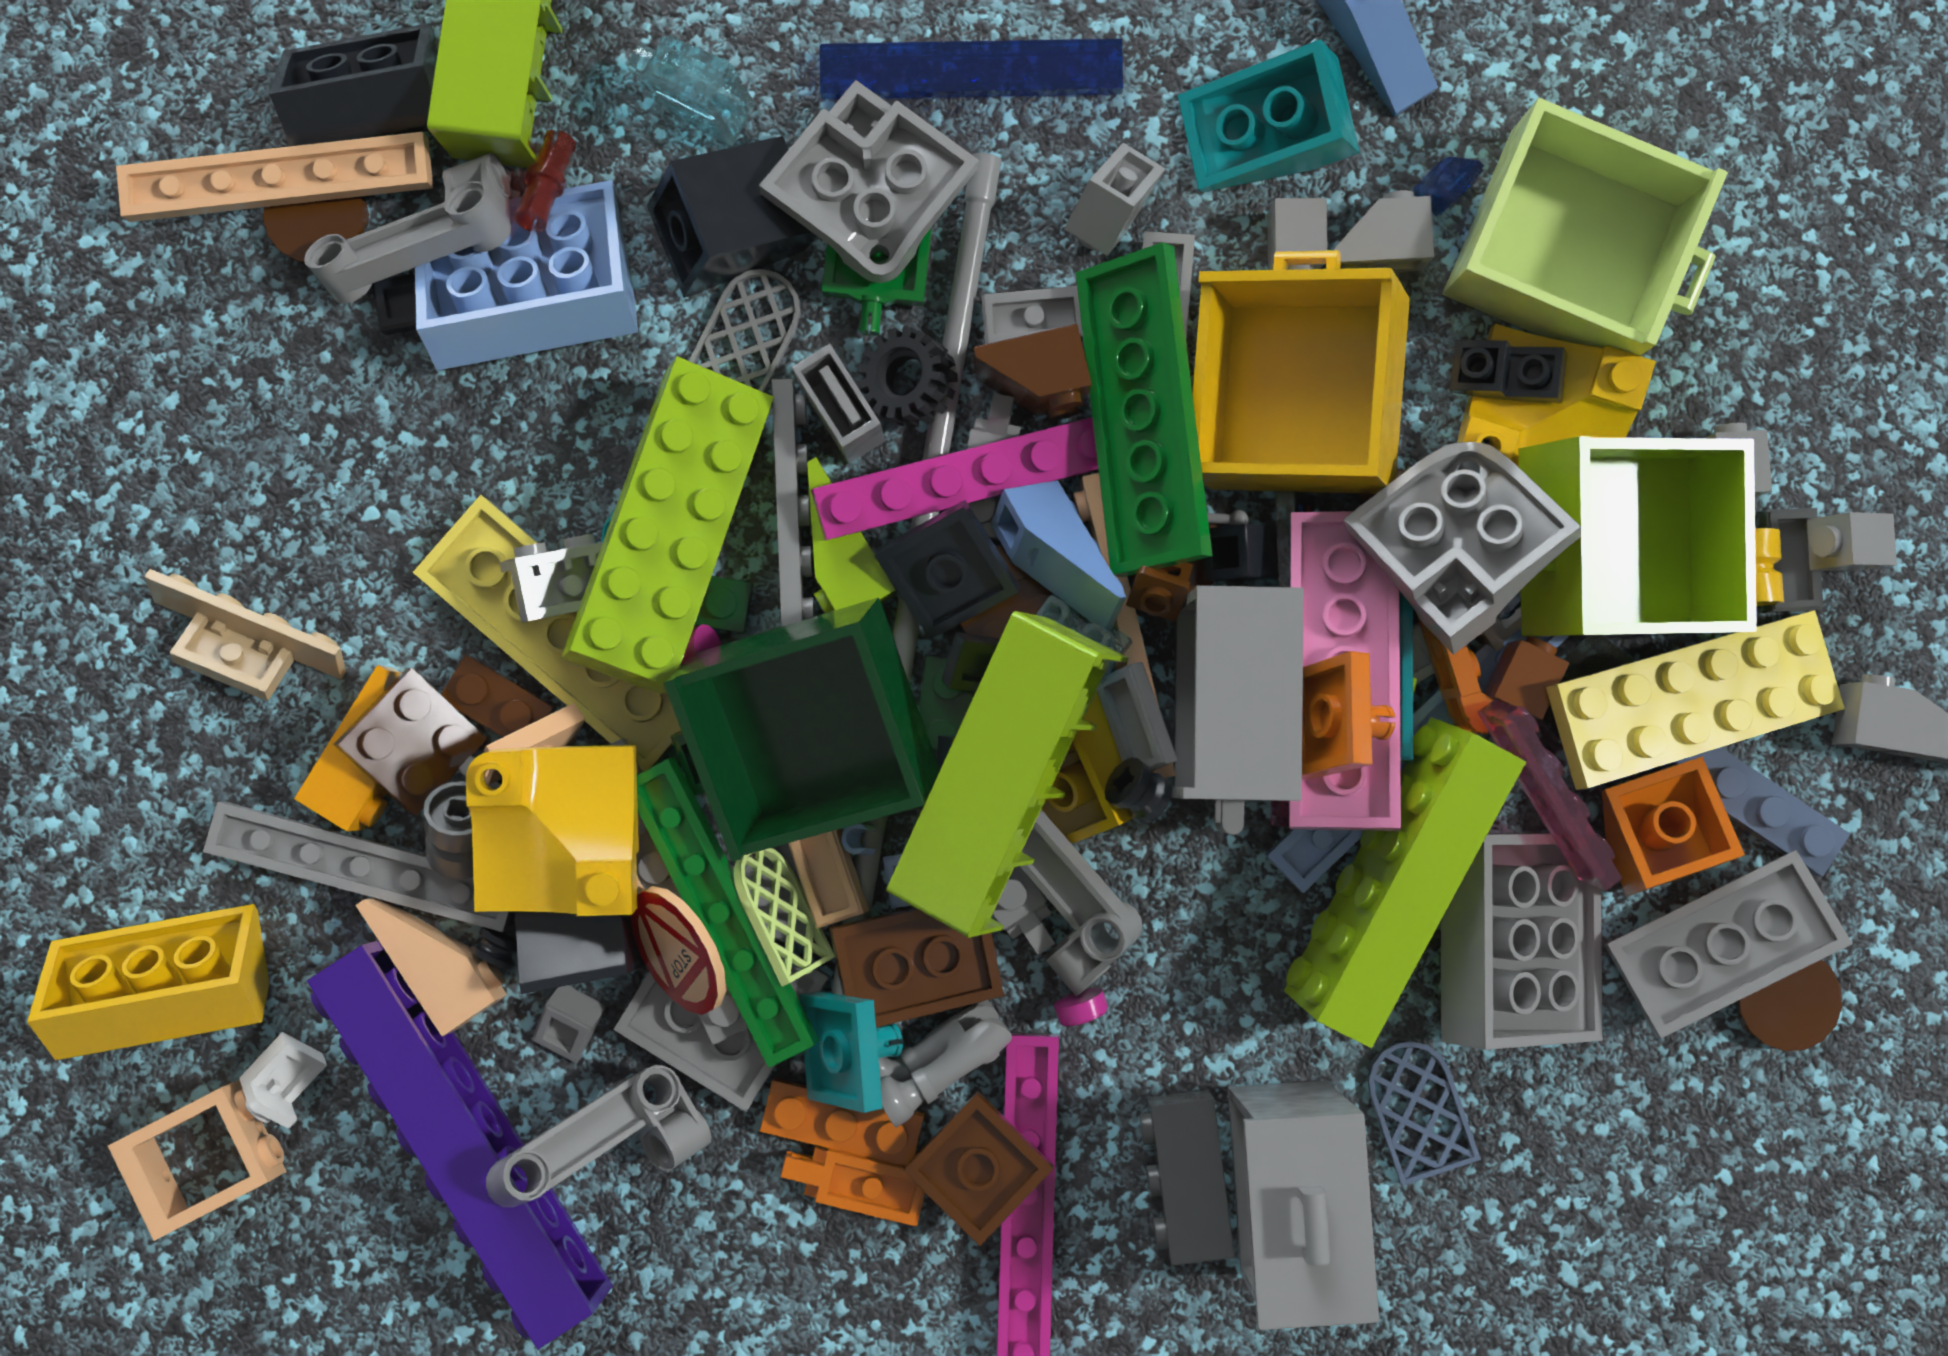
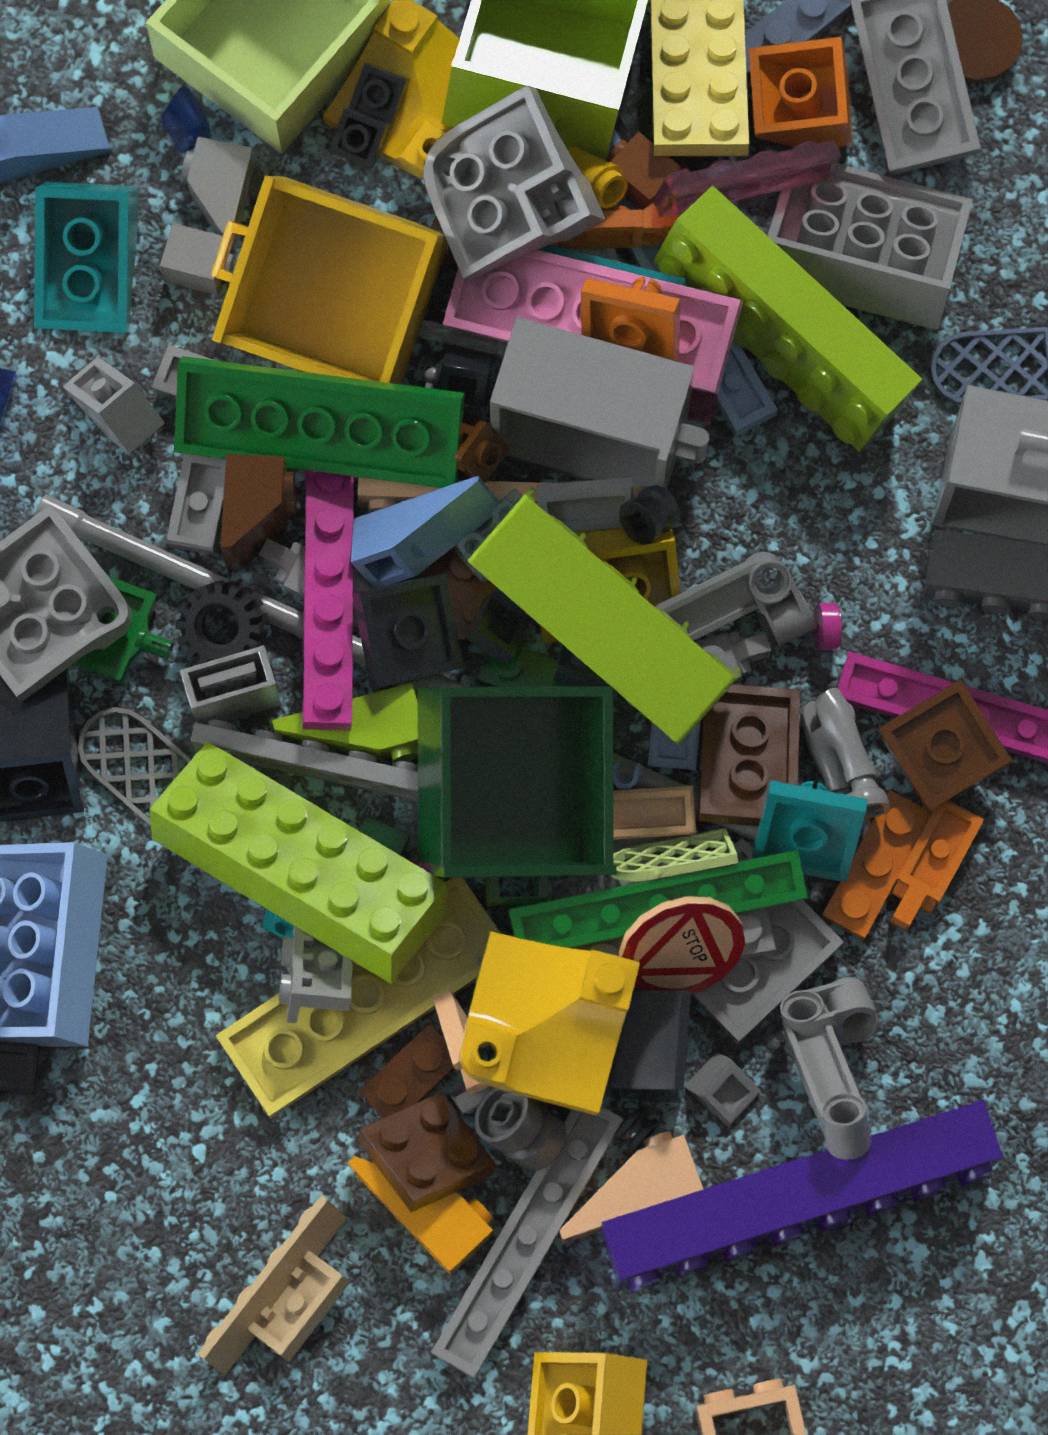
camera: 75 degrees left, 10 degrees down
white bracket [239,1032,327,1128] -> none
none -> yellow cone [568,146,628,209]

